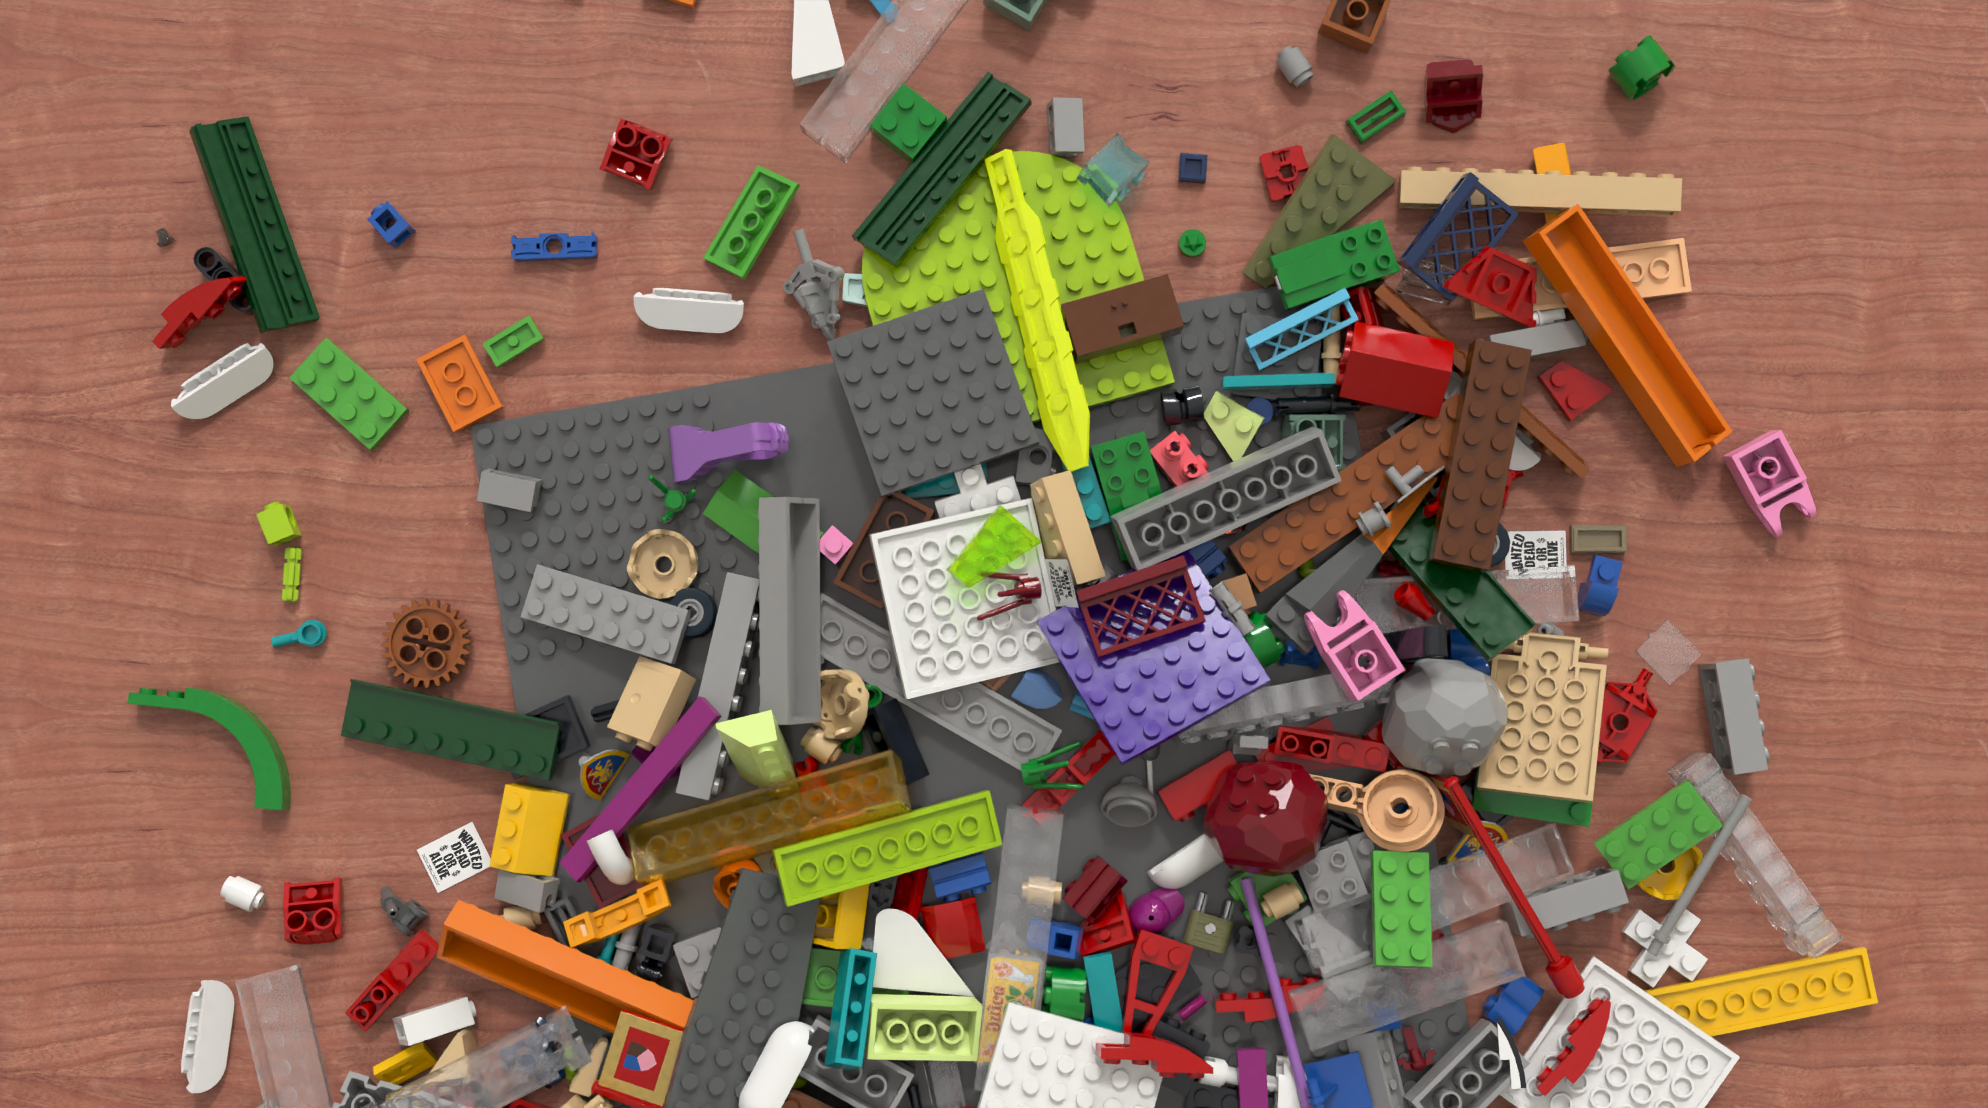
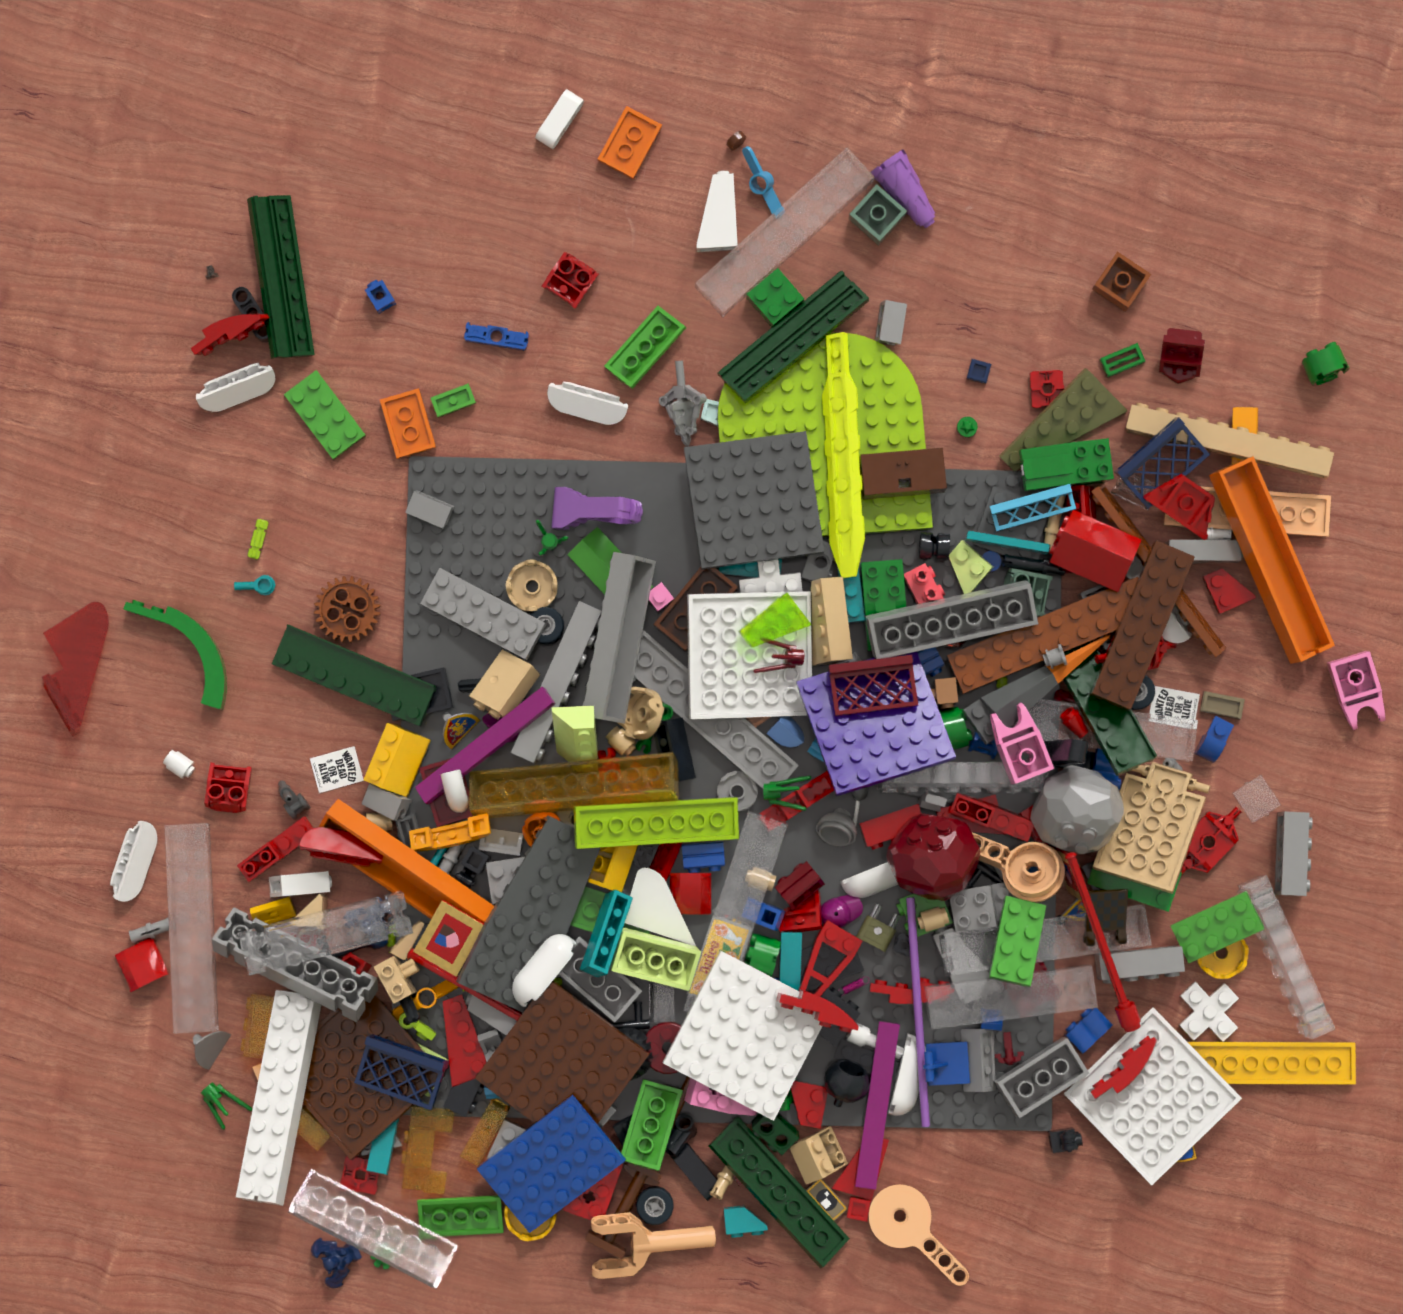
camera: 15 degrees right, 0 degrees up
lime brick [256,502,302,546] -> none
white sticker [1045,559,1079,608] -> none
clear light blue hips [1077,133,1150,207] -> none
light grey pin [1209,580,1256,636] -> none
light grey brick [1276,46,1314,88] -> none
light grey shield [1384,465,1445,511] -> none
sticker [1497,1016,1526,1089] -> none
light grey bar [1647,794,1752,956] -> none
none -> clear red piece [42,602,109,737]
none -> brick [300,827,383,867]
none -> light grey hinge [479,829,524,856]
none -> light grey tile [717,771,758,812]
none -> dark brown flag [1083,889,1128,946]

